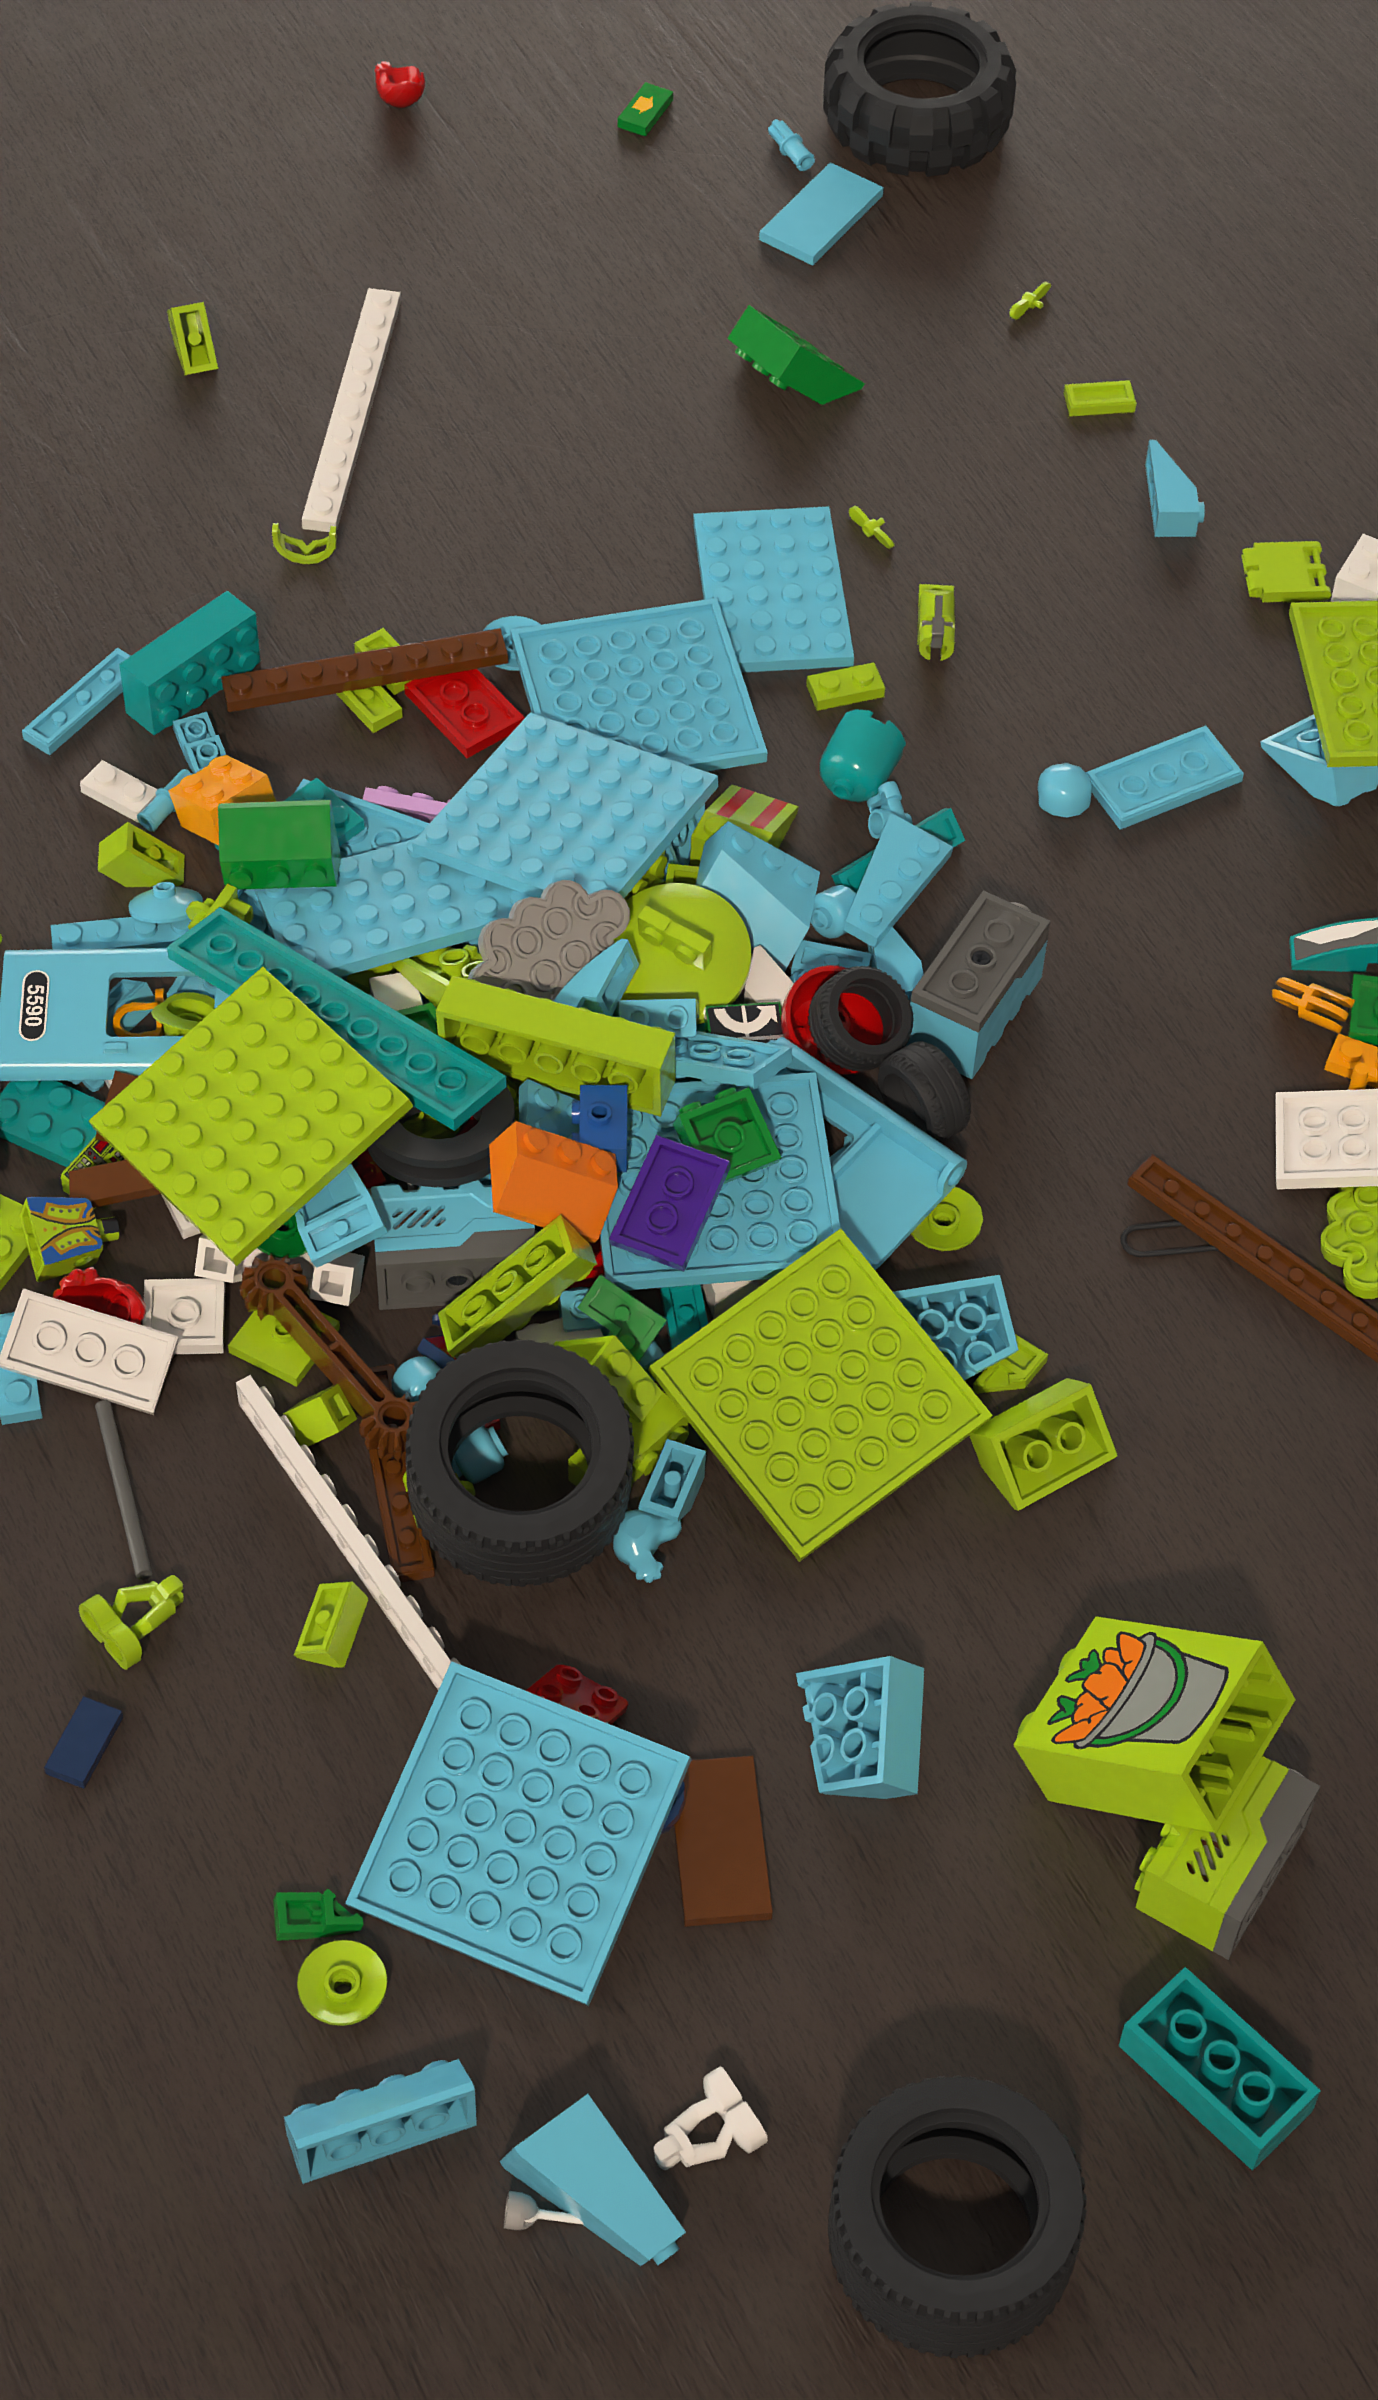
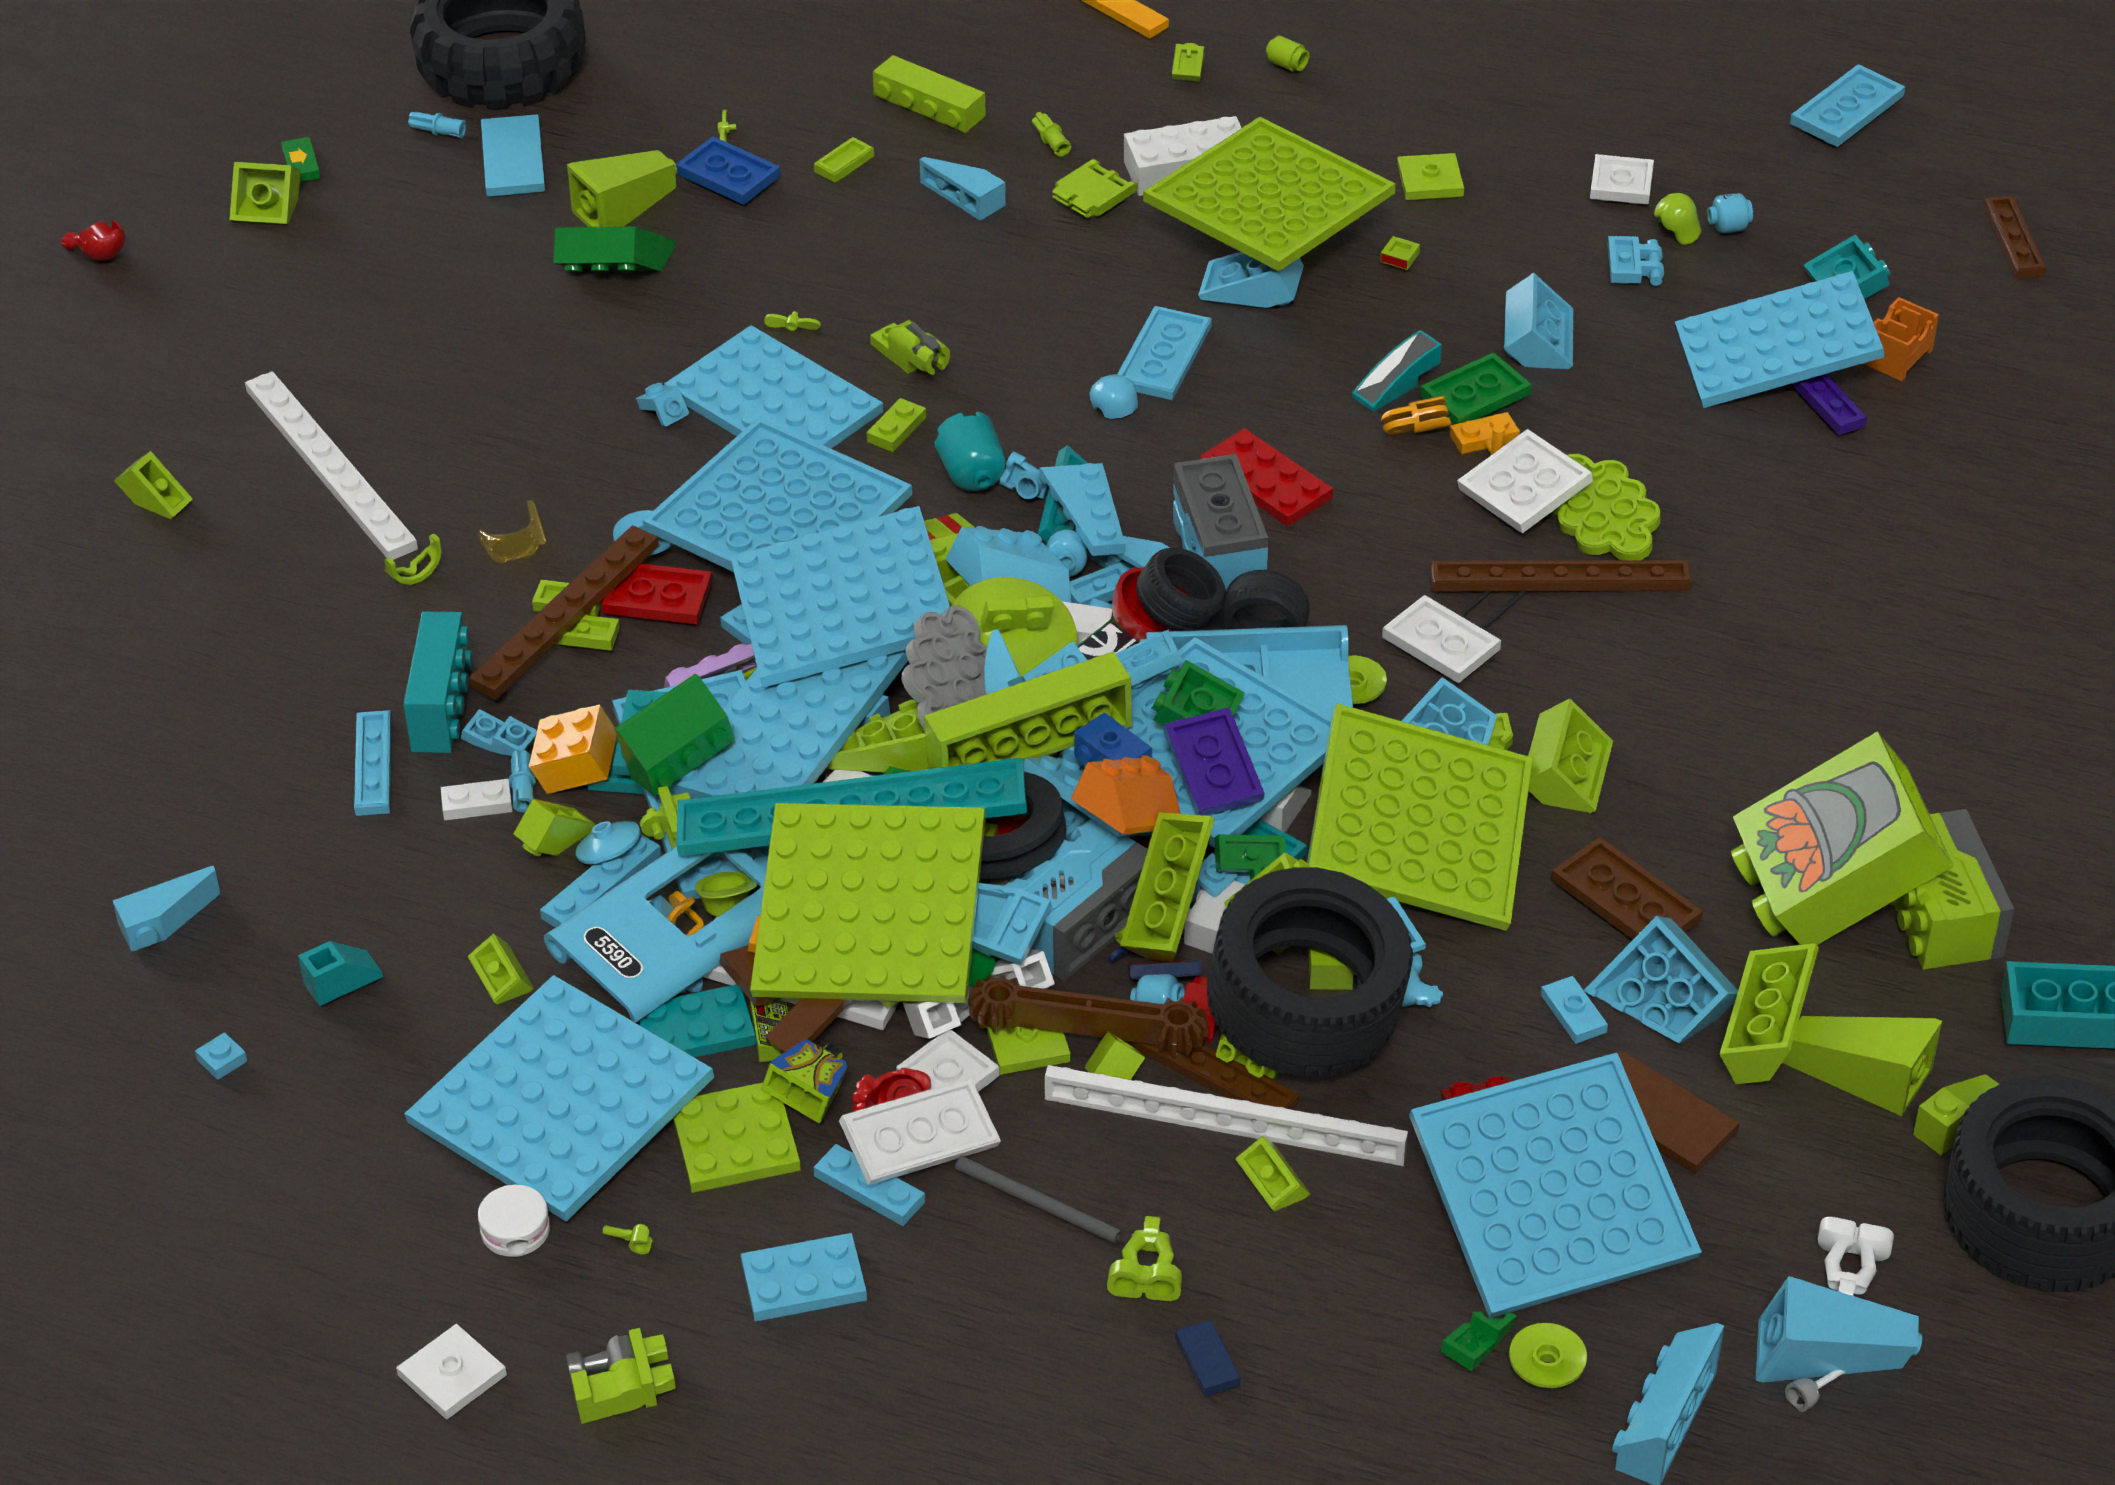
camera: 40 degrees left, 10 degrees down
none -> lime slope [229,162,301,225]
none -> clear yellow helmet [478,500,546,562]
none -> lime slope [567,150,677,227]
none -> medium azure bracket [636,383,689,426]
none -> blue plate [676,136,781,205]
none -> lime brick [873,55,986,133]
none -> lime axle [1032,112,1071,157]
none -> red plate [1200,428,1333,527]
none -> white plate [1382,595,1501,683]
none -> medium azure plate [1541,976,1608,1044]
none -> reddish brown plate [1551,836,1703,940]
none -> lime slope [1720,943,1819,1084]
none -> lime slope [1782,1016,1942,1116]
none -> lime slope [1913,1074,1999,1156]

